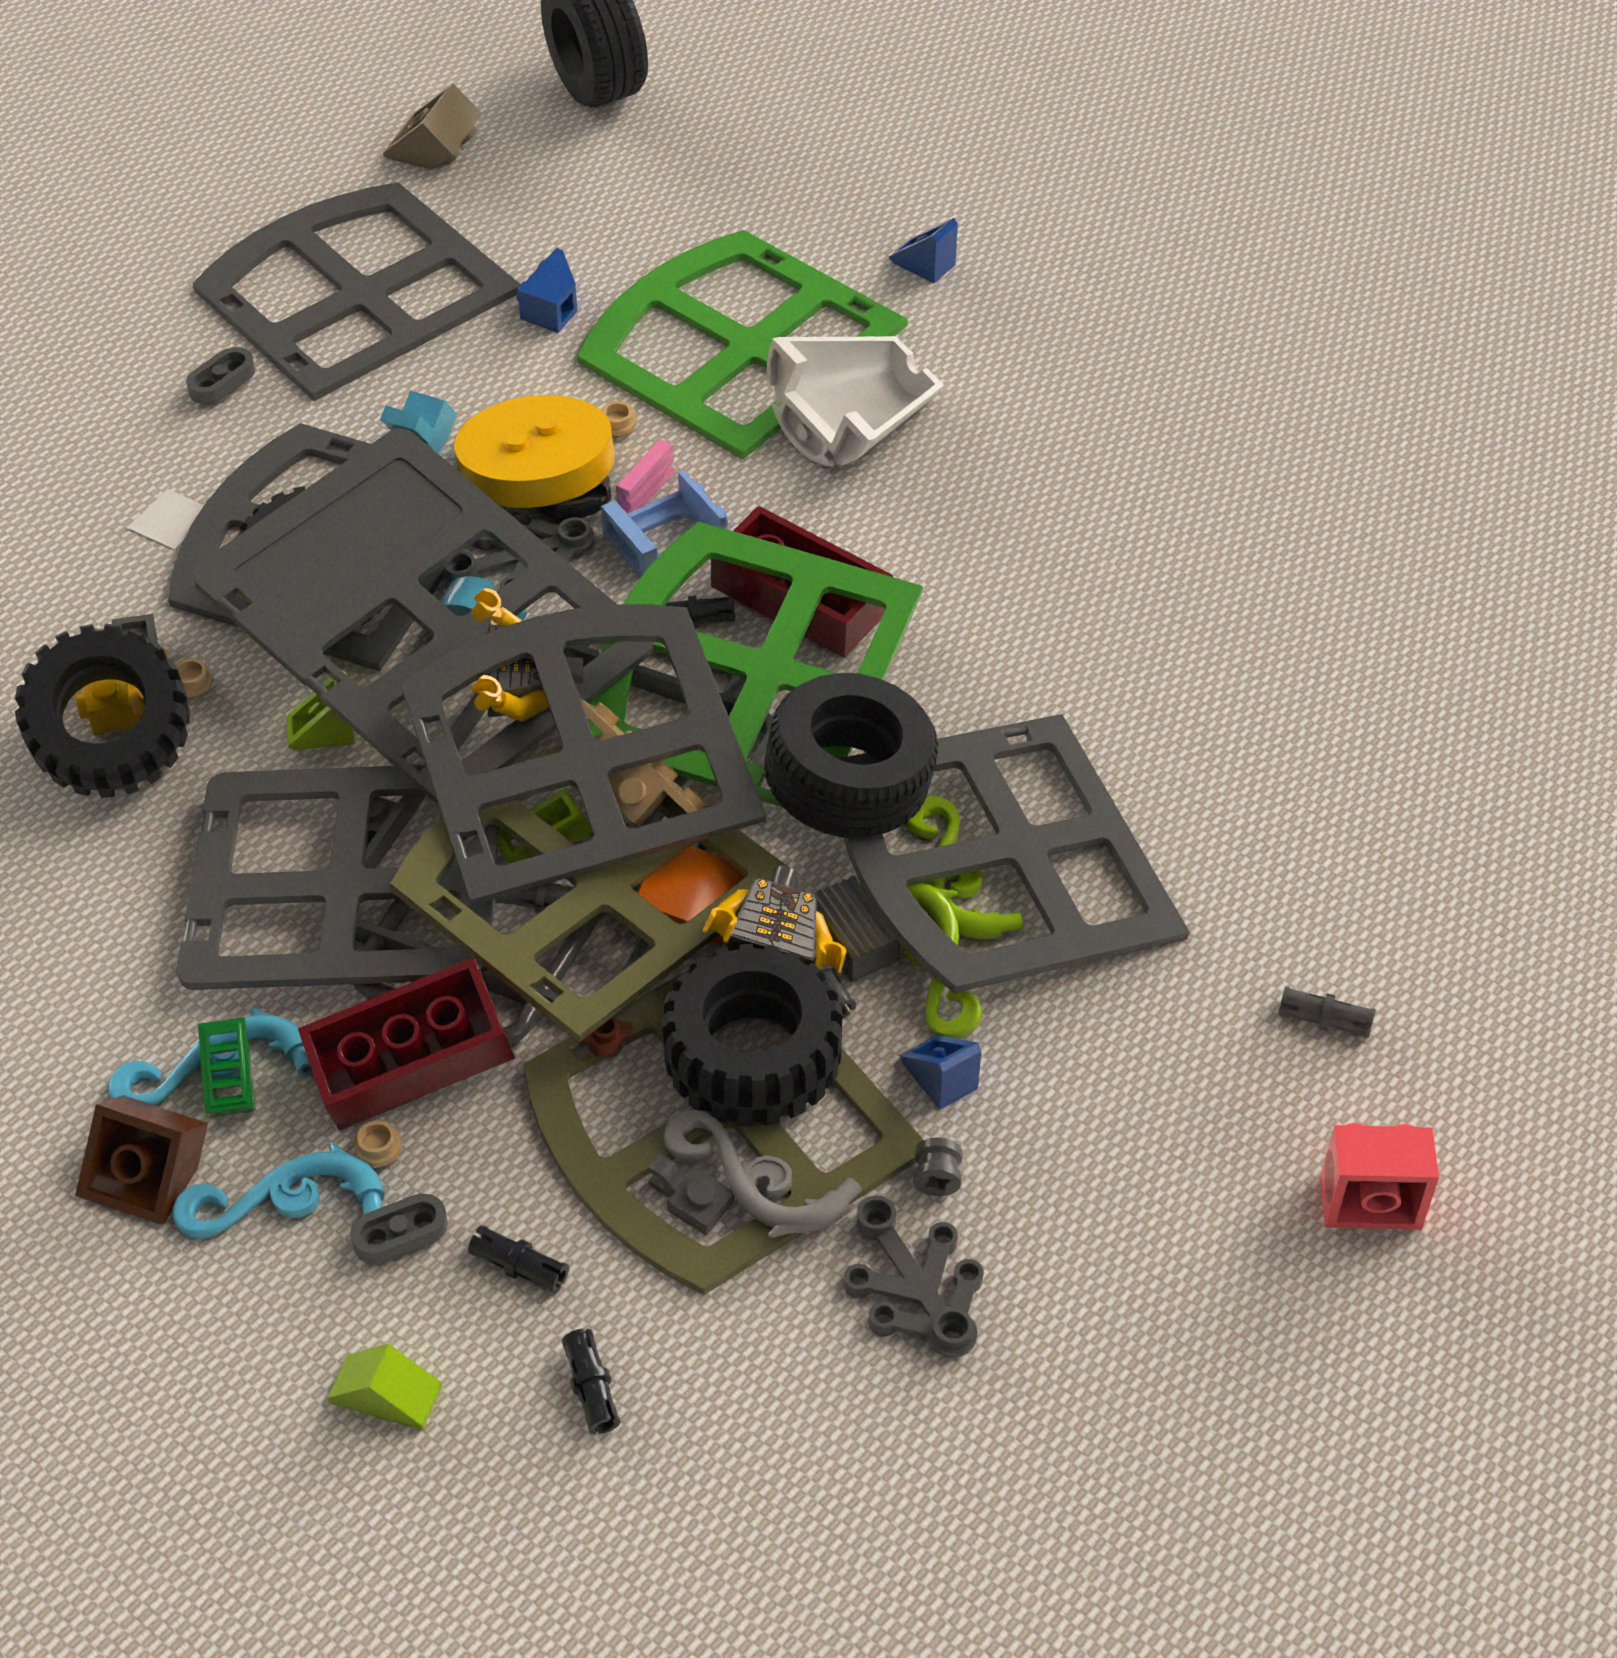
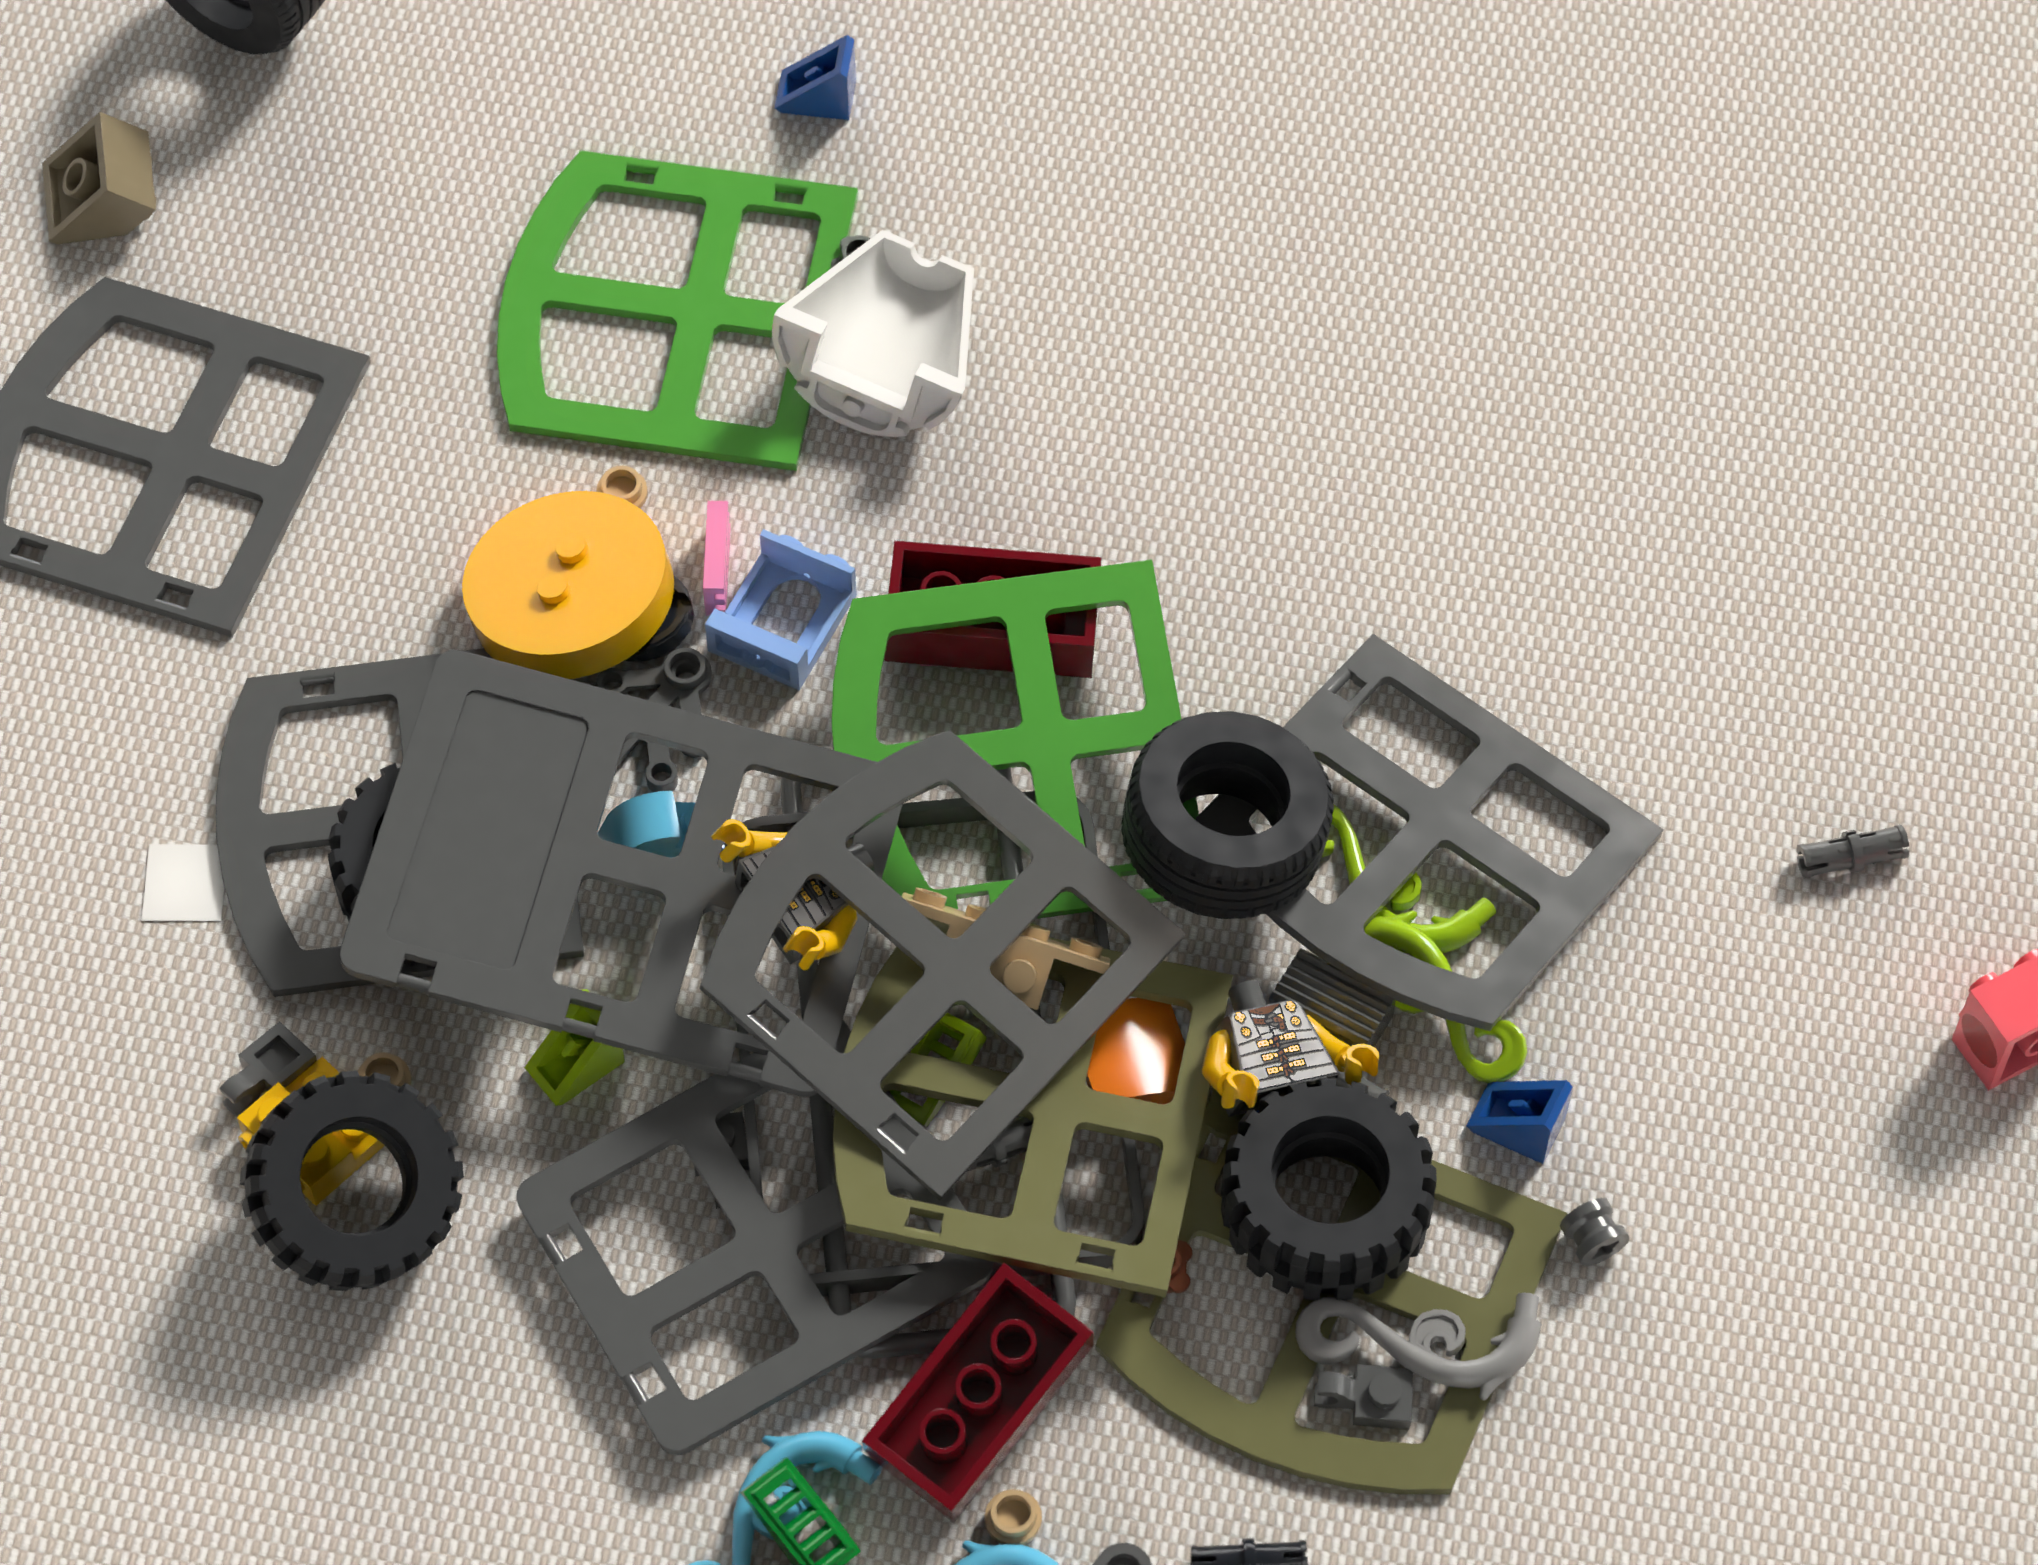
camera: 30 degrees left, 10 degrees up
dark grey plate [186,347,255,405] -> none
medium azure brick [380,390,457,454] -> none
blue slope [516,248,578,333] -> none
black pin [665,595,736,628] -> none
dark grey plant [844,1195,984,1357] -> none

